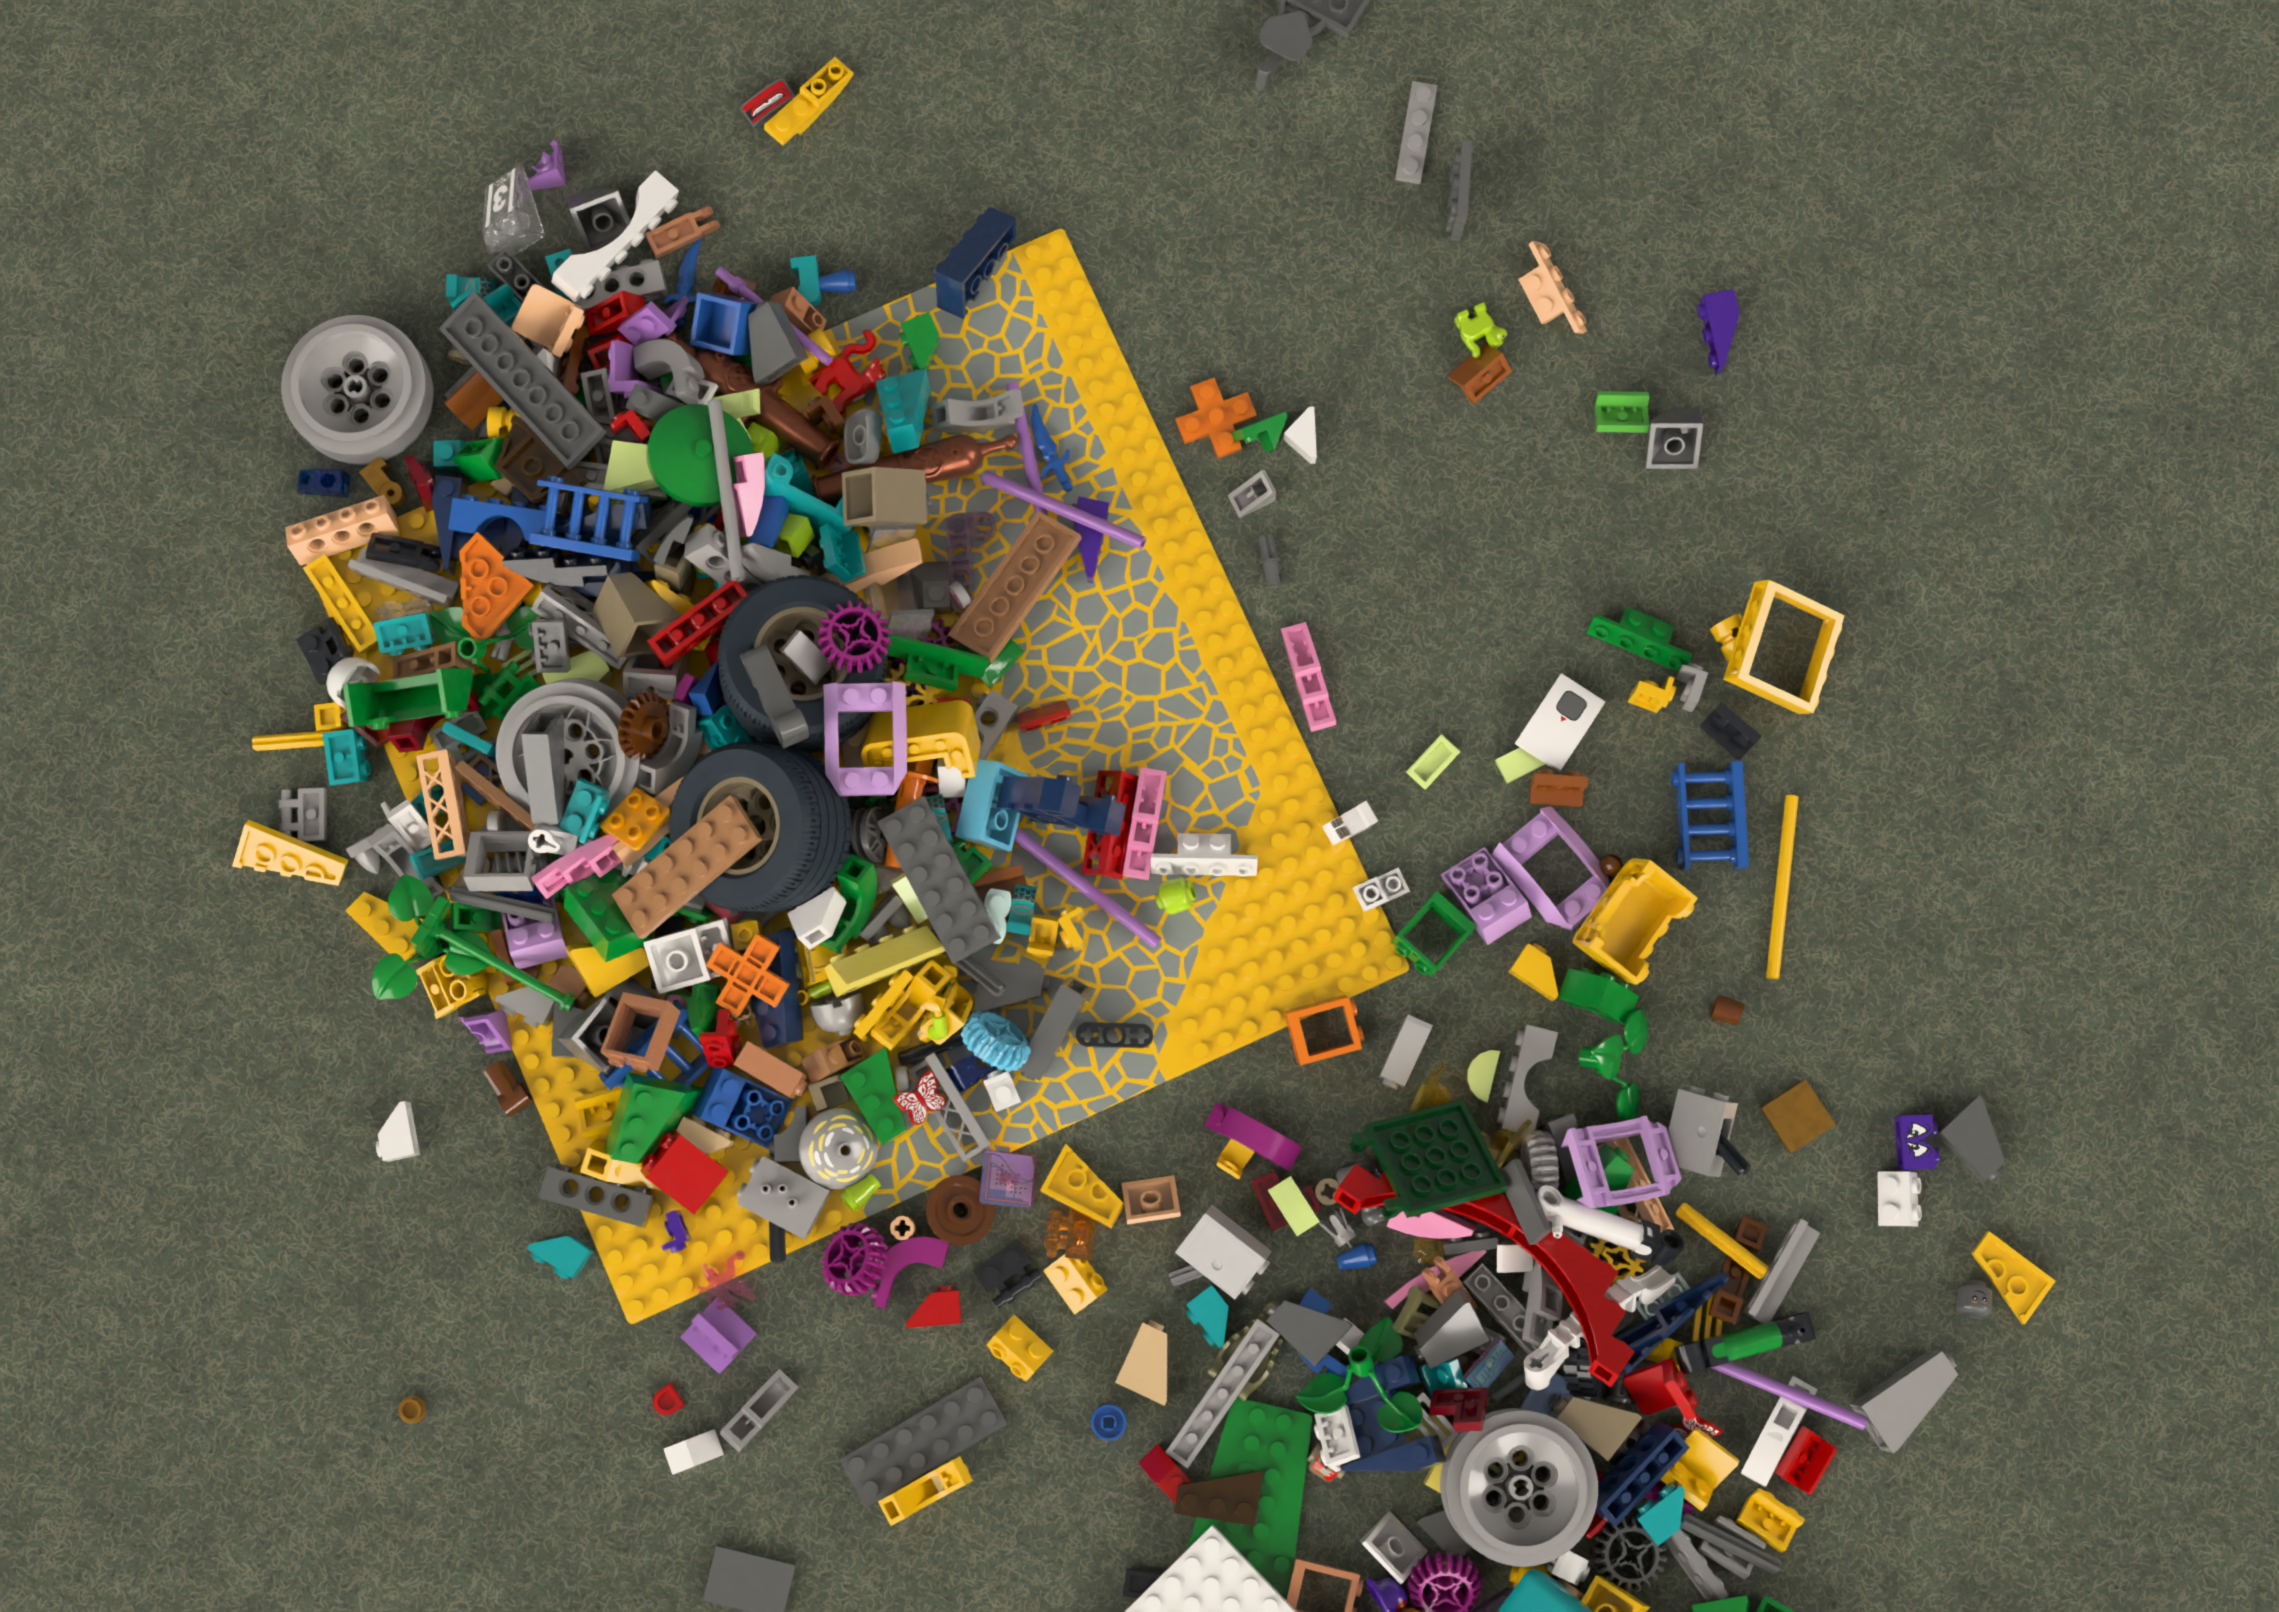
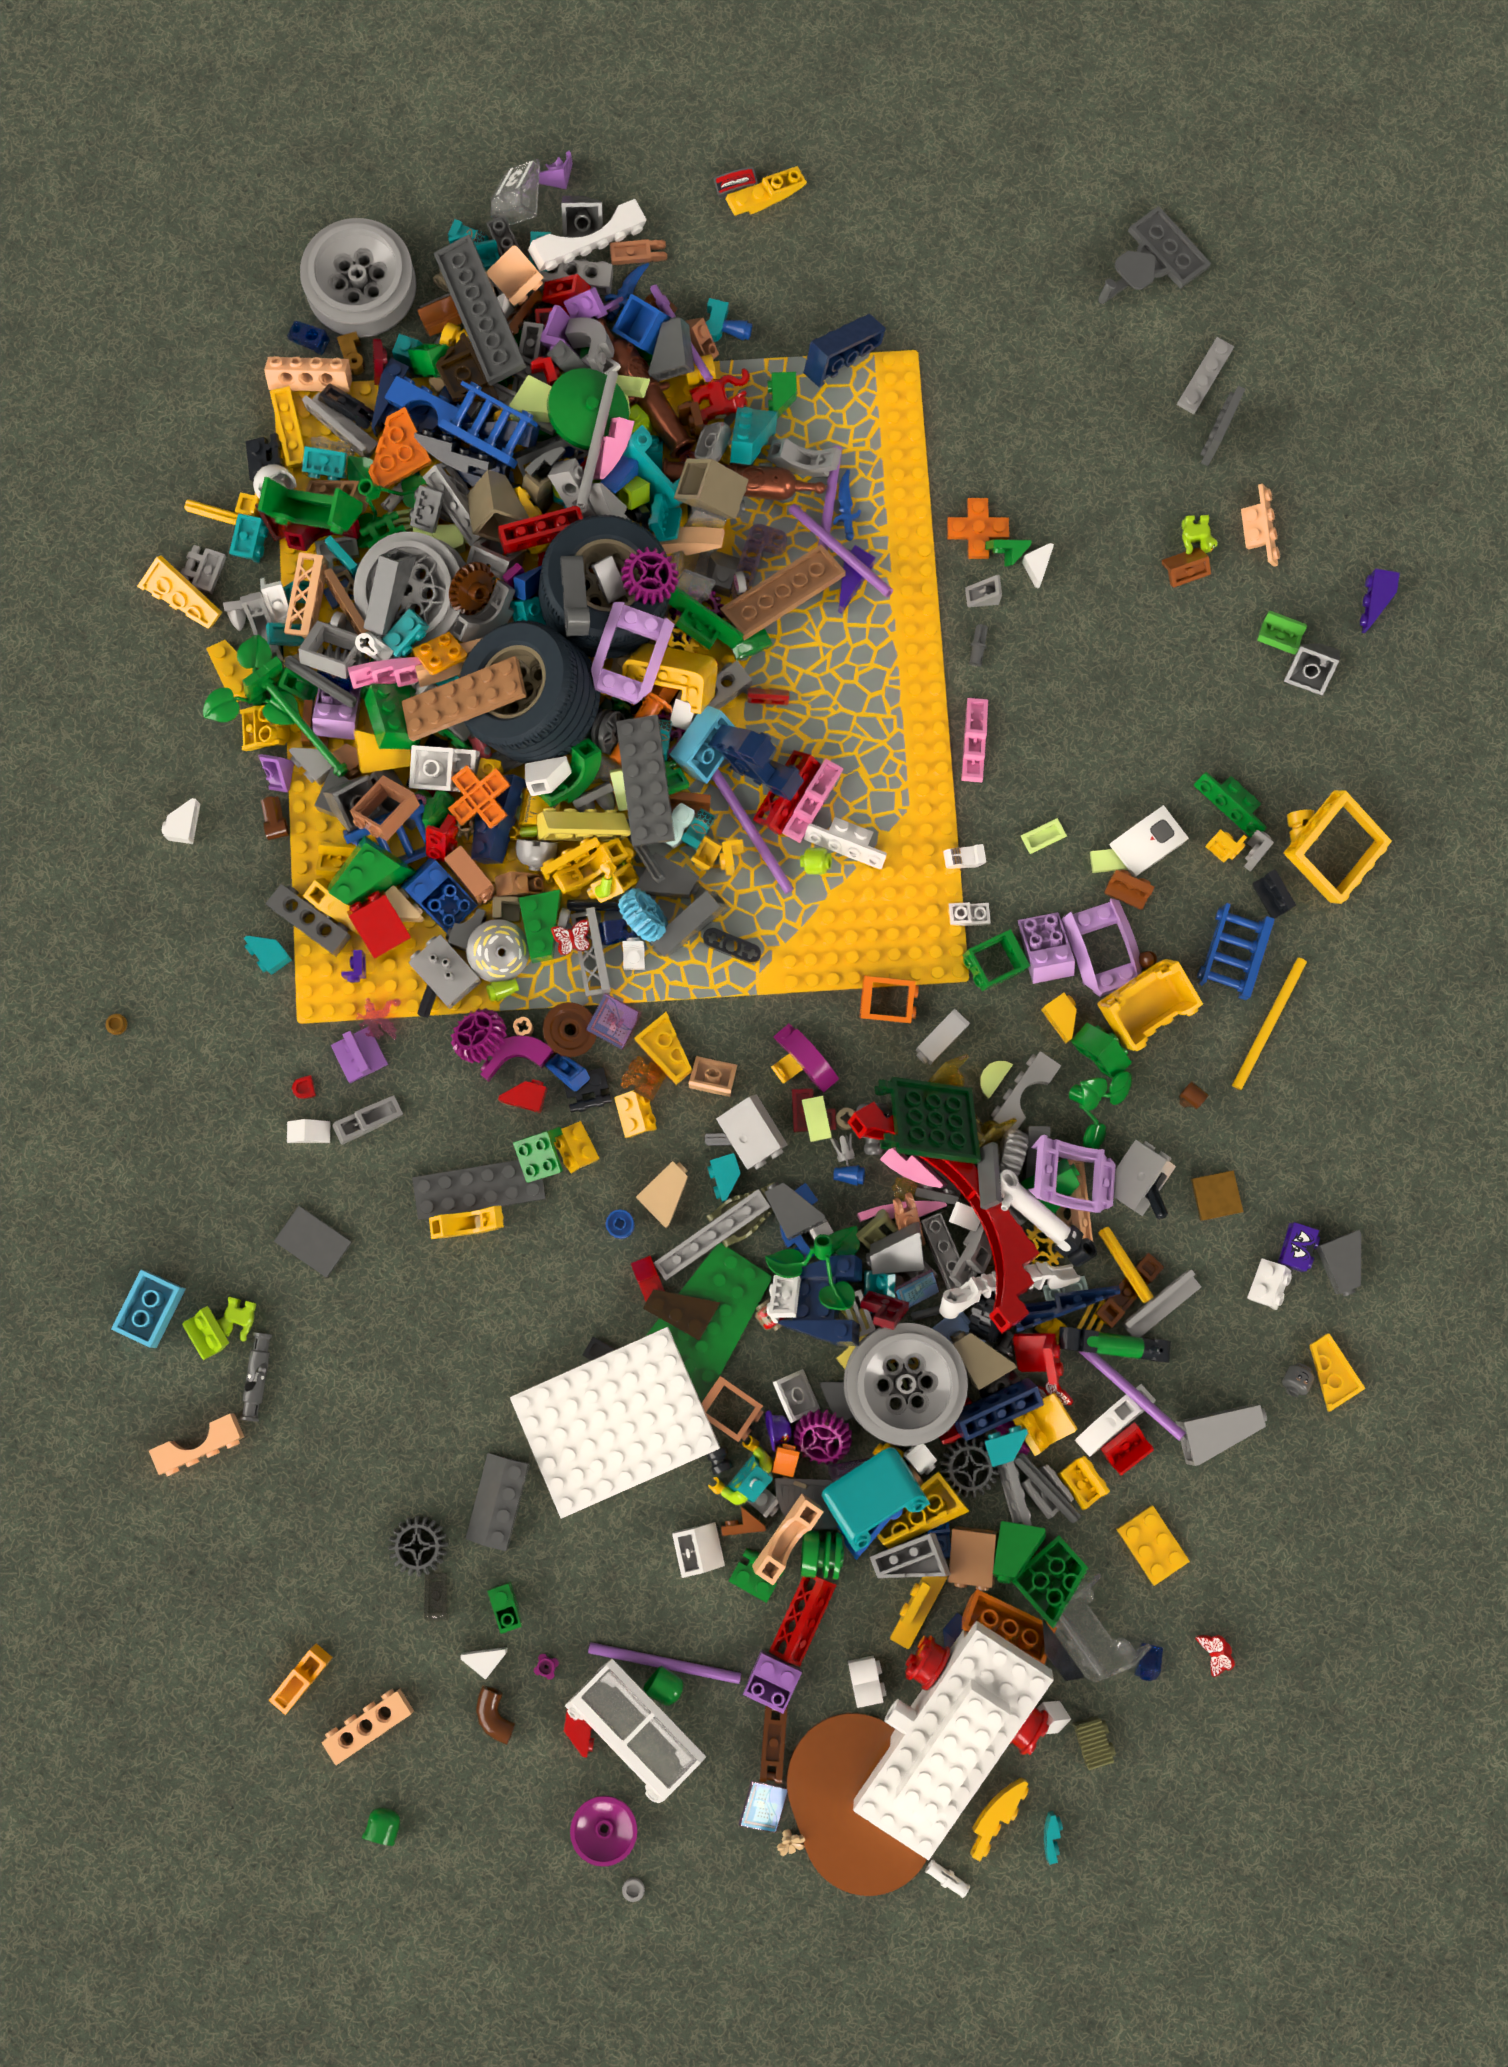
camera: 15 degrees right, 0 degrees up
none -> bracket [513,1127,563,1183]
none -> blue slope [545,1053,590,1091]
none -> yellow plate [1116,1505,1190,1586]

